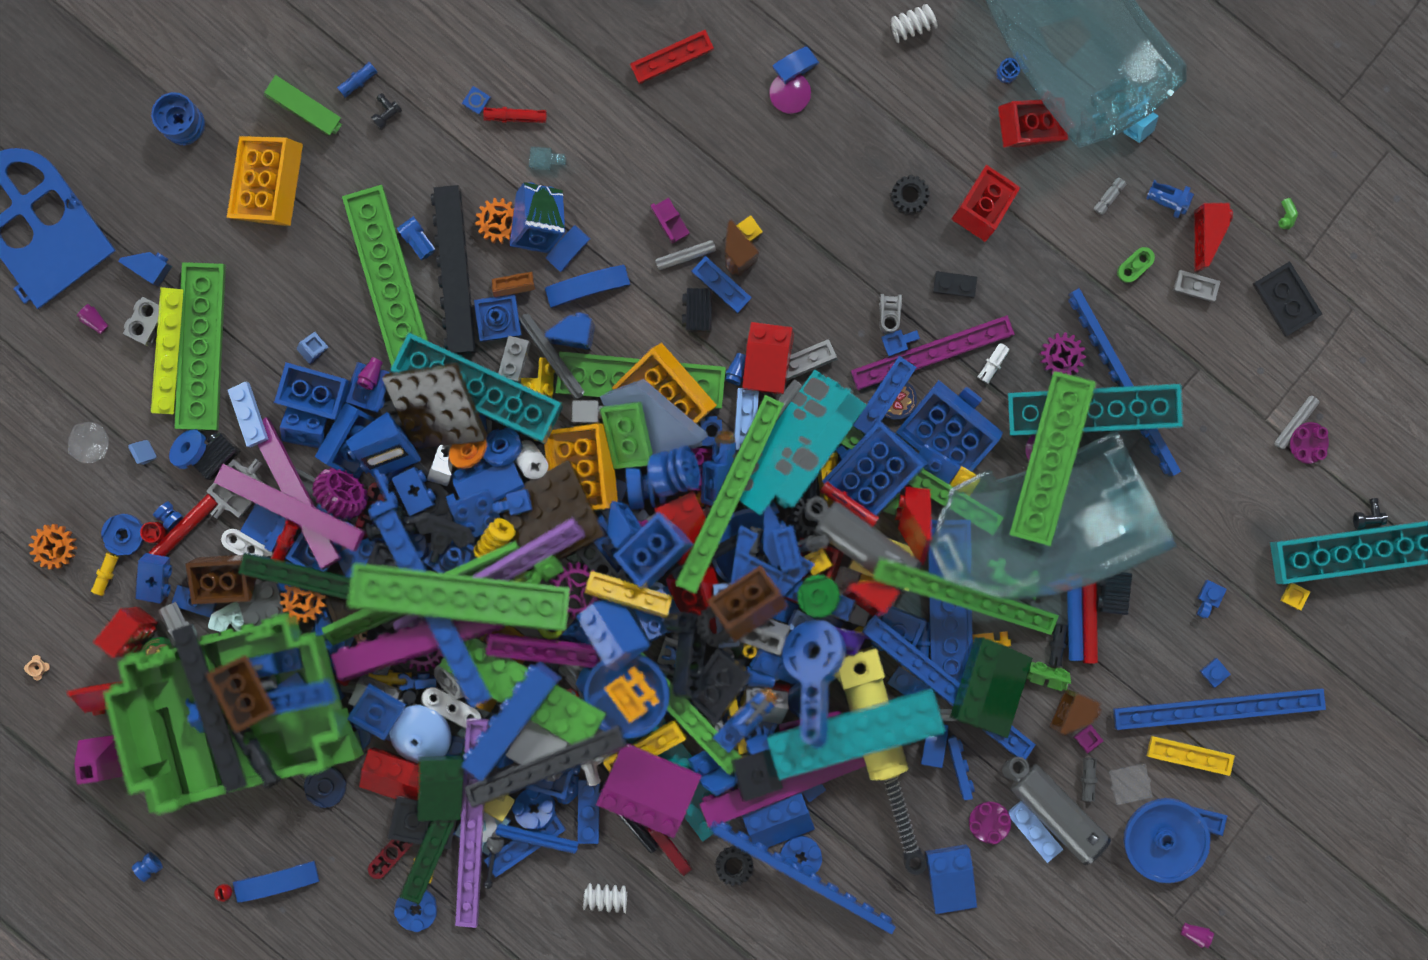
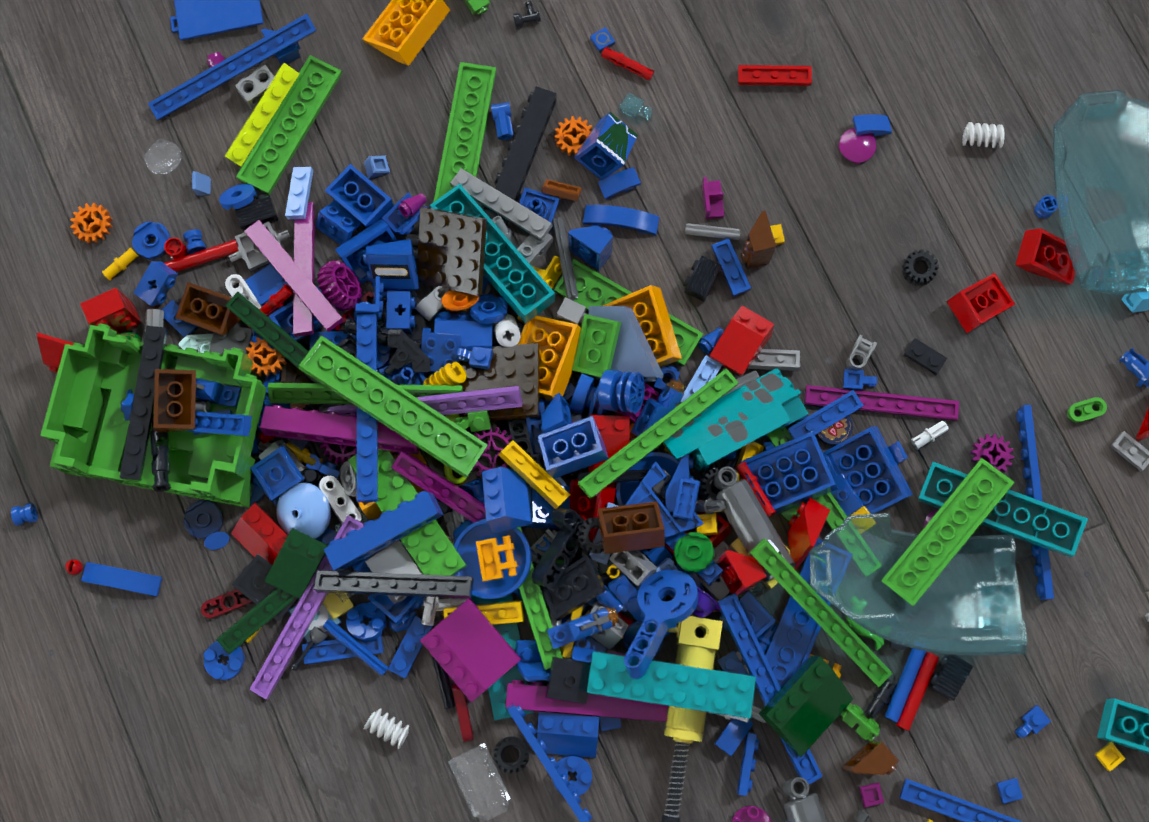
camera: 25 degrees right, 10 degrees down
light nougat plate [24,655,50,680] -> none
magenta slope [74,735,125,784] -> none
light grey axle [1094,178,1126,215] -> none
none -> blue plate [148,14,317,120]
none -> blue sticker [204,532,229,550]
none -> clear slope [448,743,511,821]
none -> light grey plate [450,168,553,241]
none -> light grey pin [492,216,520,249]

